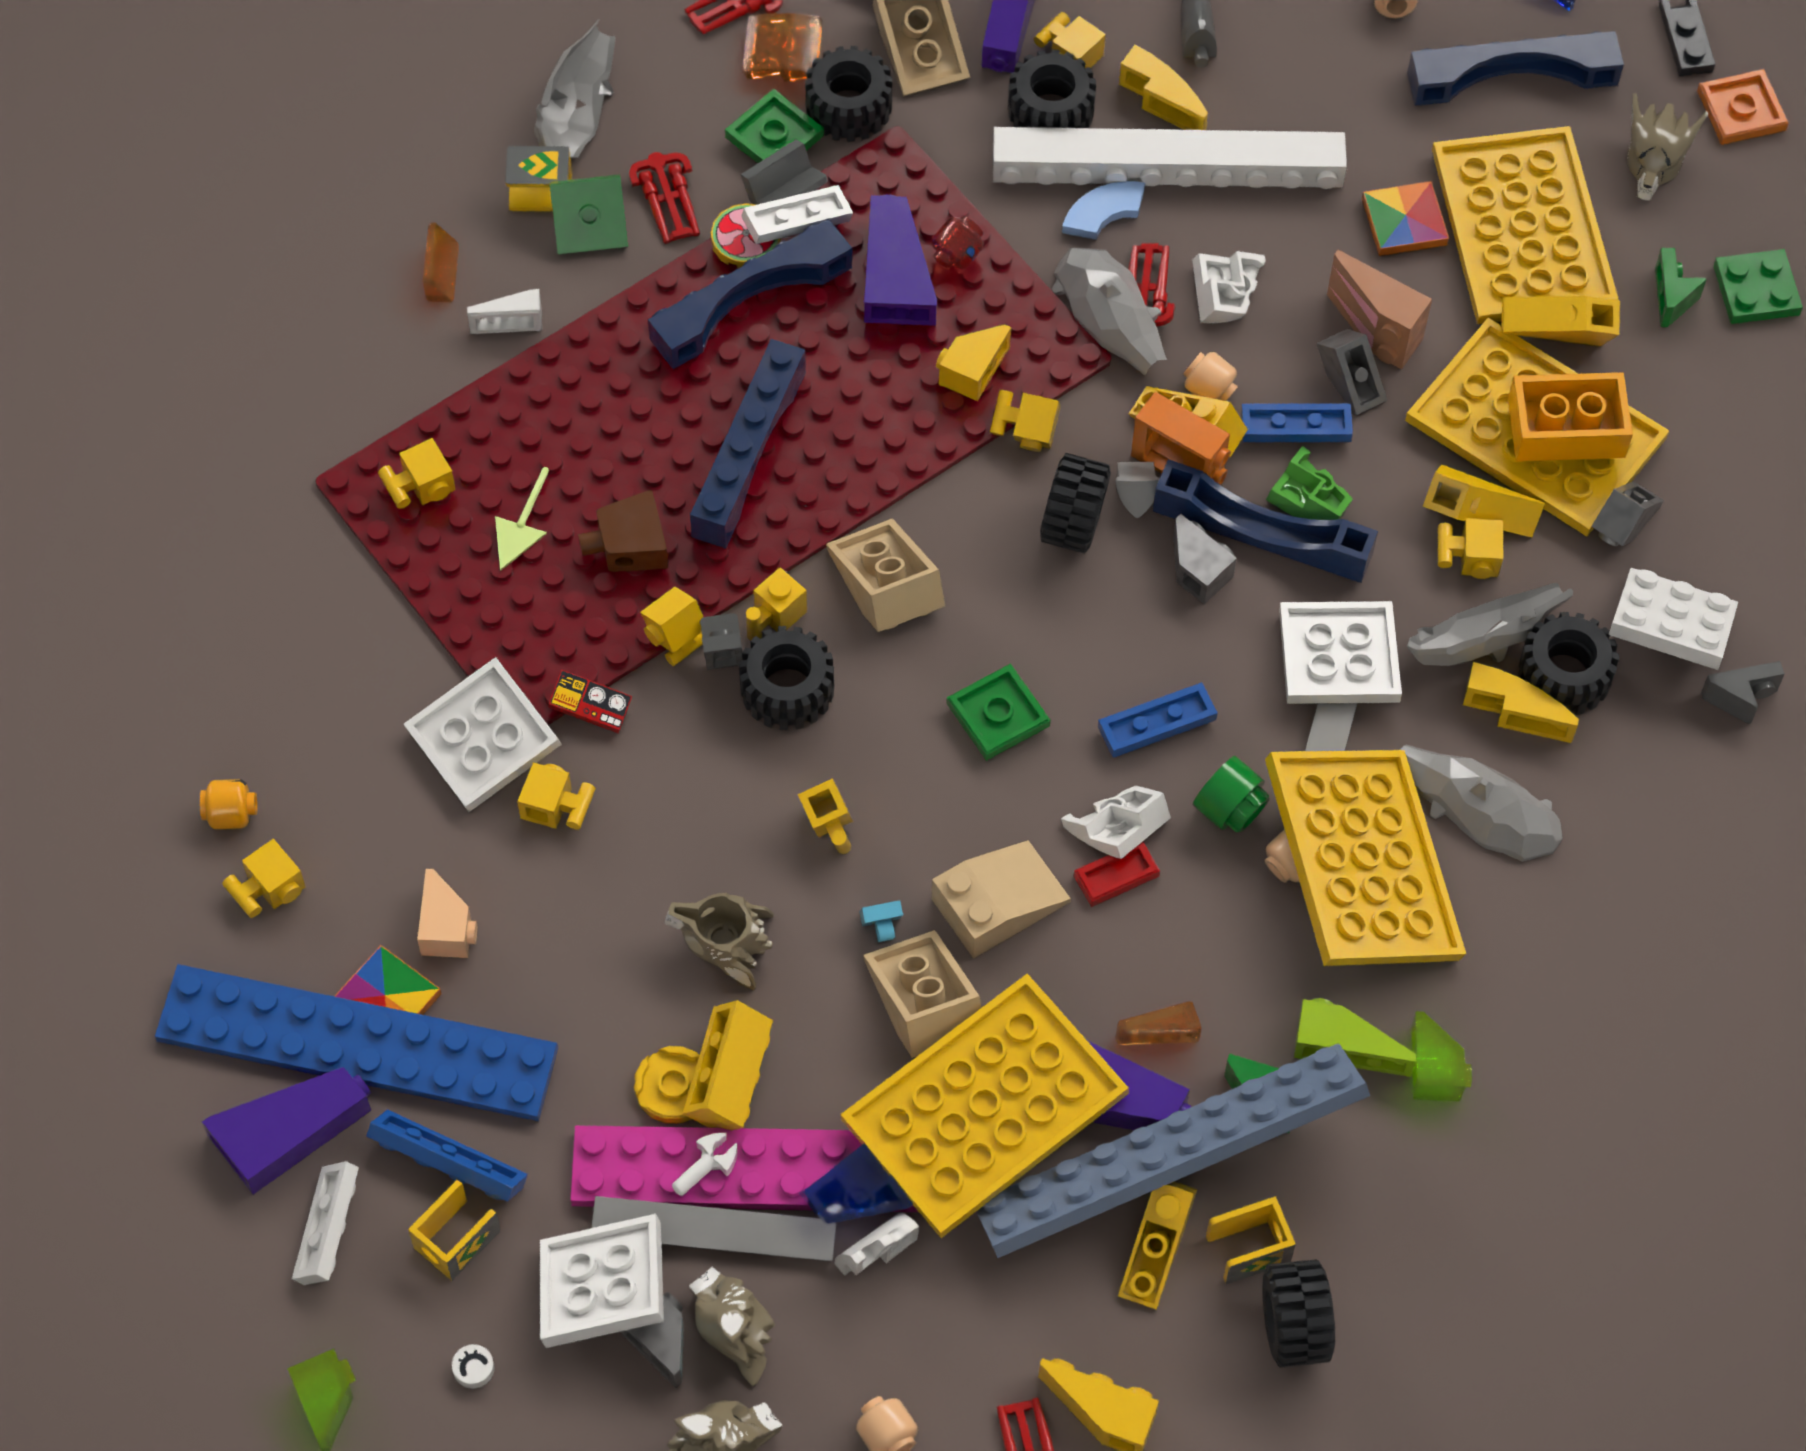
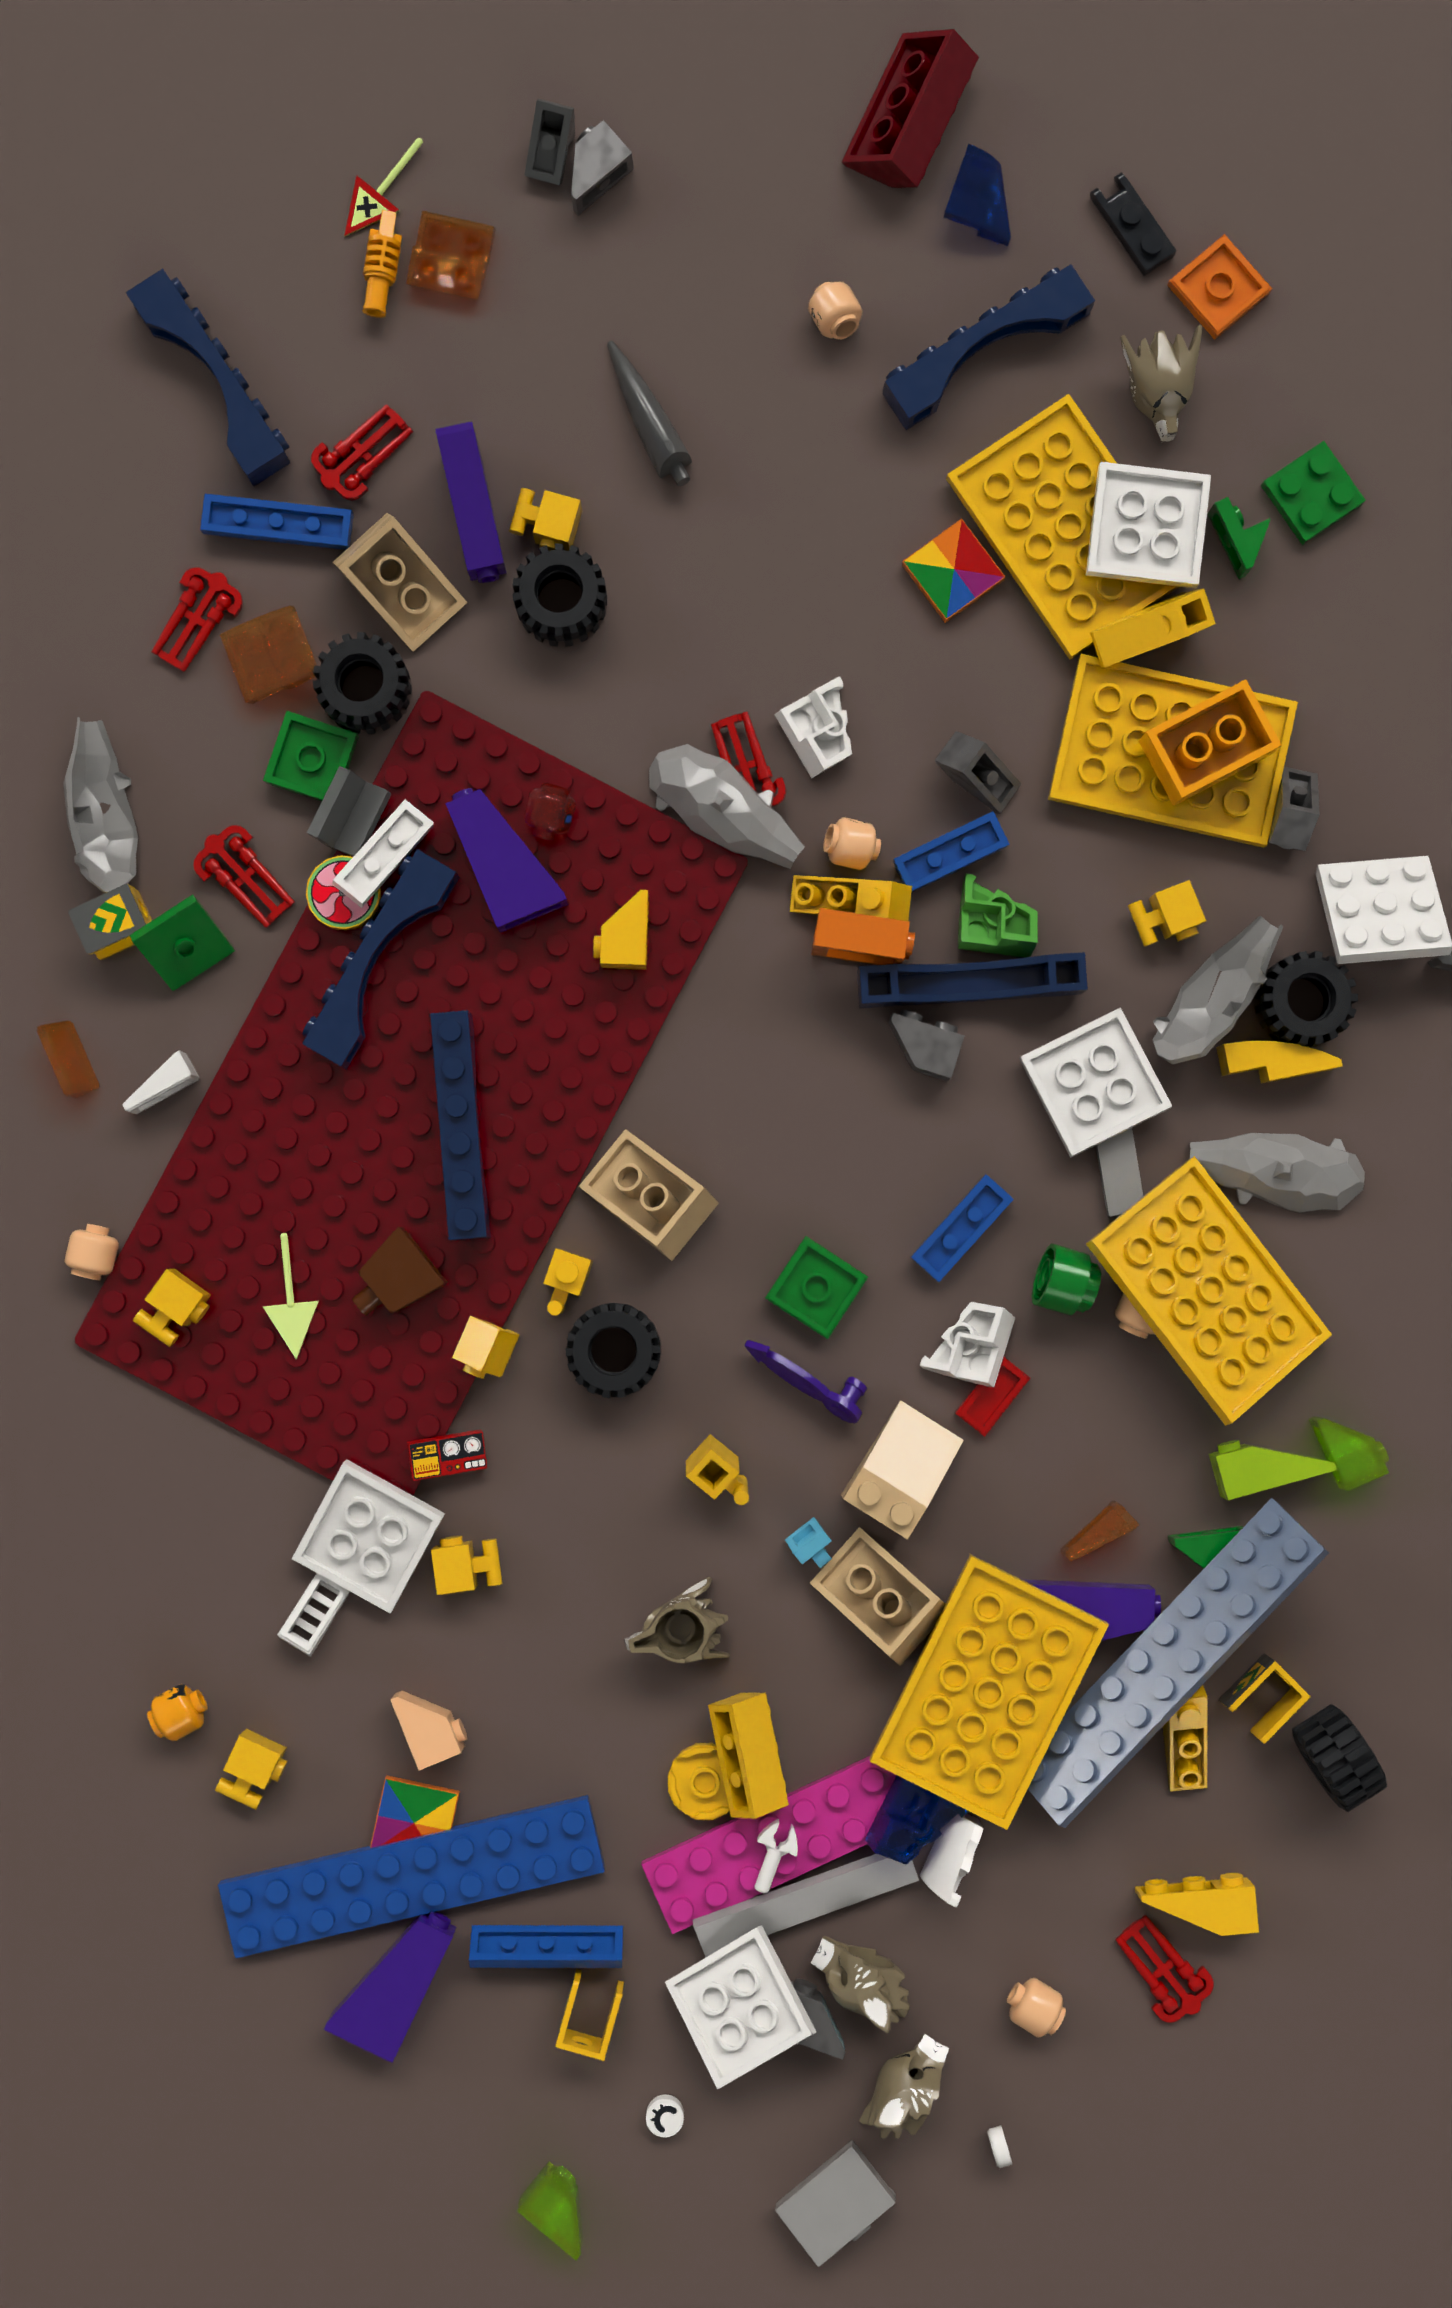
camera: 30 degrees left, 25 degrees up
white plate [292,1161,359,1285] -> none
dark grey slope [700,613,743,670] -> none
yellow brick [990,390,1061,452] -> none
white brick [993,127,1347,189] -> none
black tyre [1040,453,1111,554] -> none
light blue tile [1062,181,1145,240] -> none
light grey tile [1115,462,1160,518] -> none
yellow slope [1119,45,1208,130] -> none
nougat slope [1327,250,1432,369] -> none
yellow slope [1422,464,1545,537] -> none
none -> light nougat head [65,1223,119,1280]
none -> white slope [277,1573,350,1657]
none -> dark purple brick [744,1340,867,1424]
none -> white plate [1086,462,1211,589]

